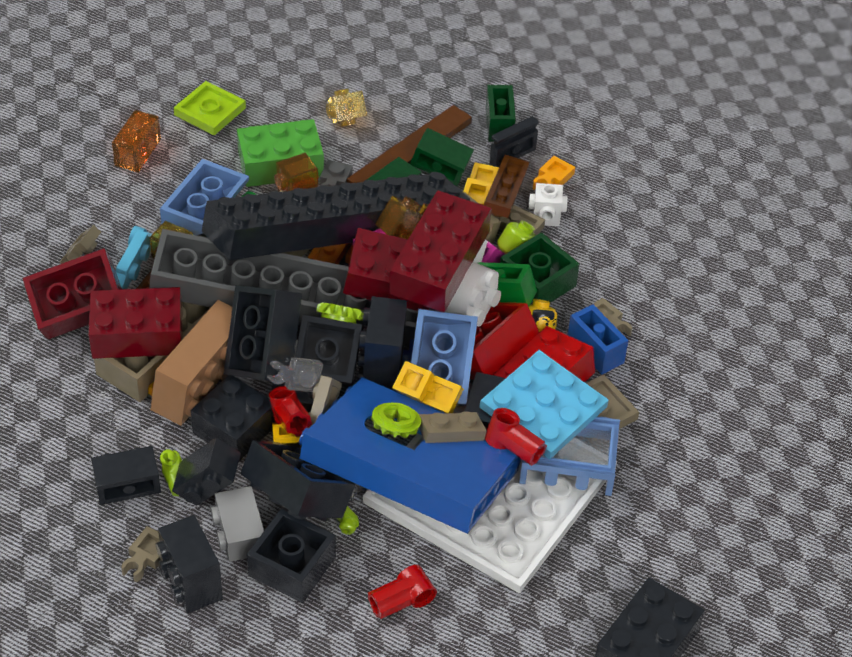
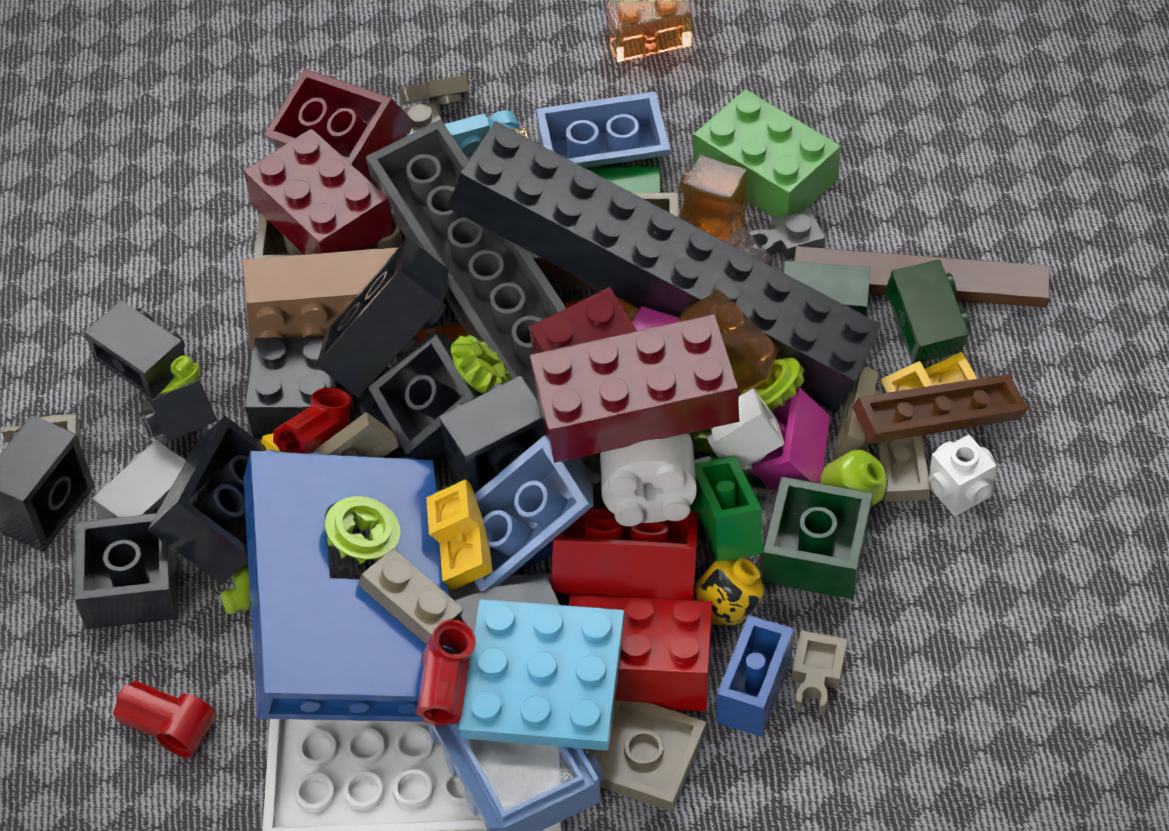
camera: 60 degrees right, 5 degrees up
lime plate [174,81,246,136] -> none
clear plate [267,357,323,392] -> none
clear yellow brick [326,88,368,127] -> none
dark green brick [486,85,516,142] -> none
black plate [489,116,539,167] -> none
light orange plate [533,156,575,190] -> none

